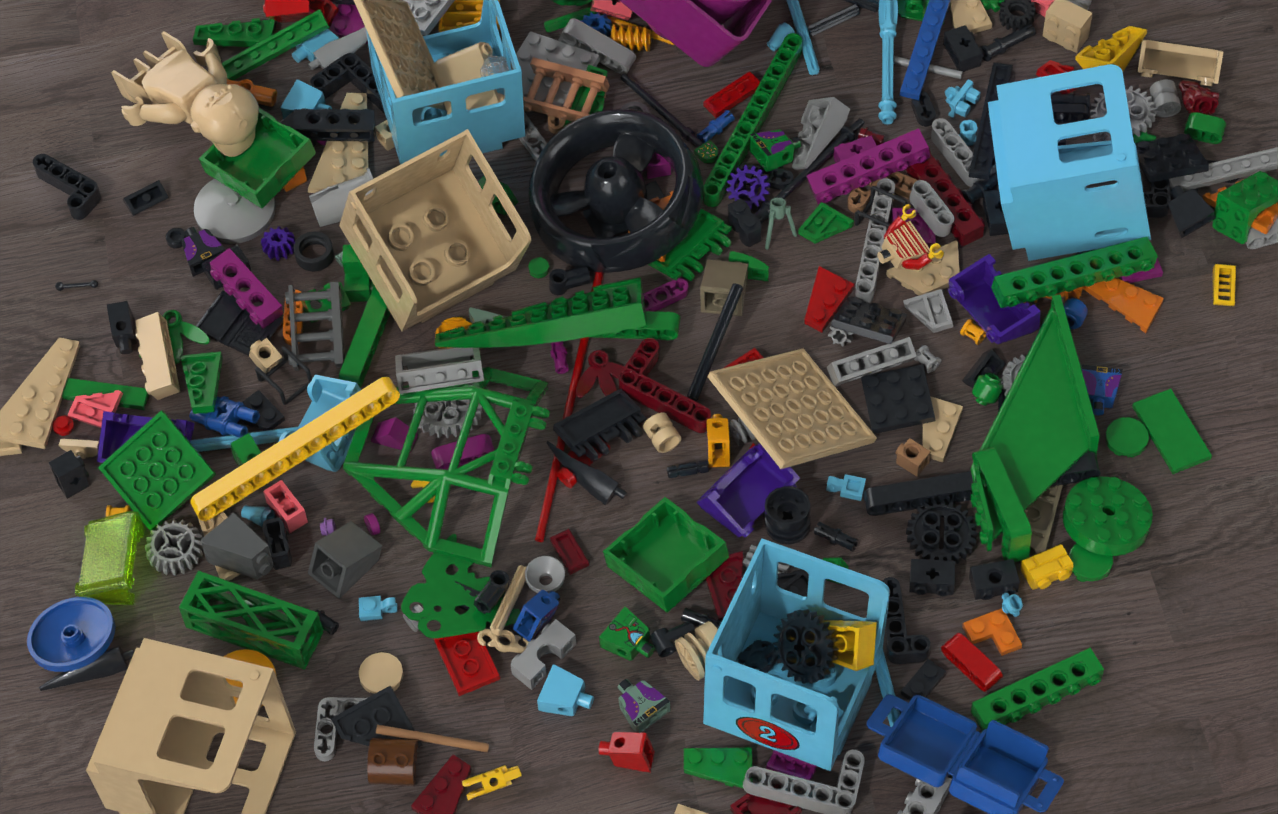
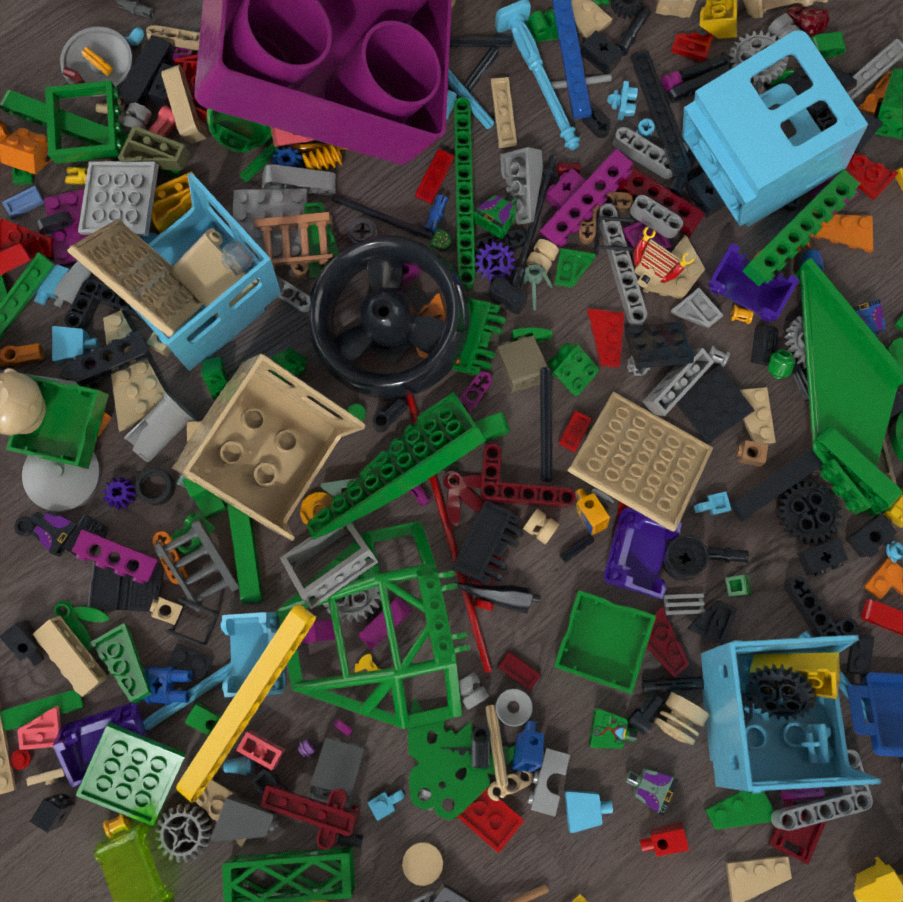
camera: 30 degrees left, 20 degrees up
none -> dark red piece [260,785,360,849]
none -> light grey wheel [458,672,489,710]
none -> tan plate [490,77,517,148]
none -> tan wheel [526,239,559,274]
none -> green bracket [547,343,599,396]
none -> red wing [845,153,899,201]

